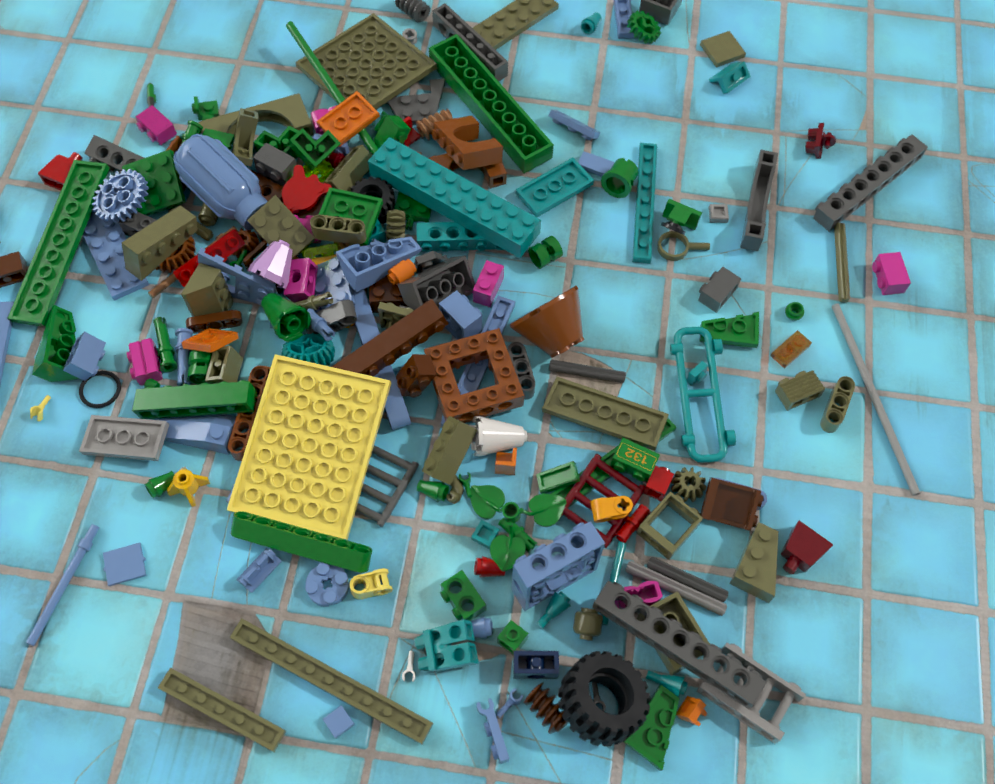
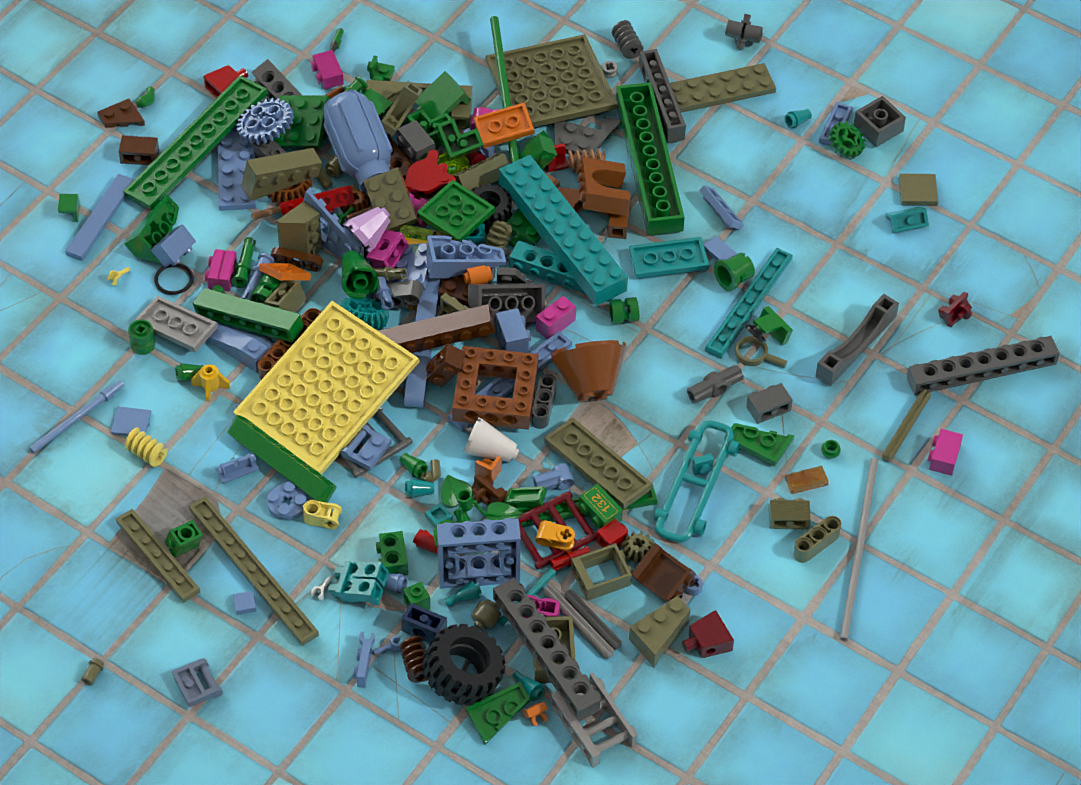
camera: 25 degrees right, 10 degrees down
olive beam [310,215,367,244] -> none
olive brick [422,416,477,485] -> none
green hand [459,472,472,498] -> none
dark grey axle [549,360,626,383] -> none
light grey tile [709,204,729,223] -> none
none -> light yellow piece [125,427,168,467]
none -> green wheel [128,319,155,355]
none -> green head [165,520,203,558]
none -> medium blue plate [341,424,392,471]
none -> teal cone [405,479,434,498]
none -> green panel [416,71,472,120]
none -> reddish brown hips [472,474,507,505]
none -> medium blue piece [533,463,575,490]
none -> dark grey piece [687,365,744,404]

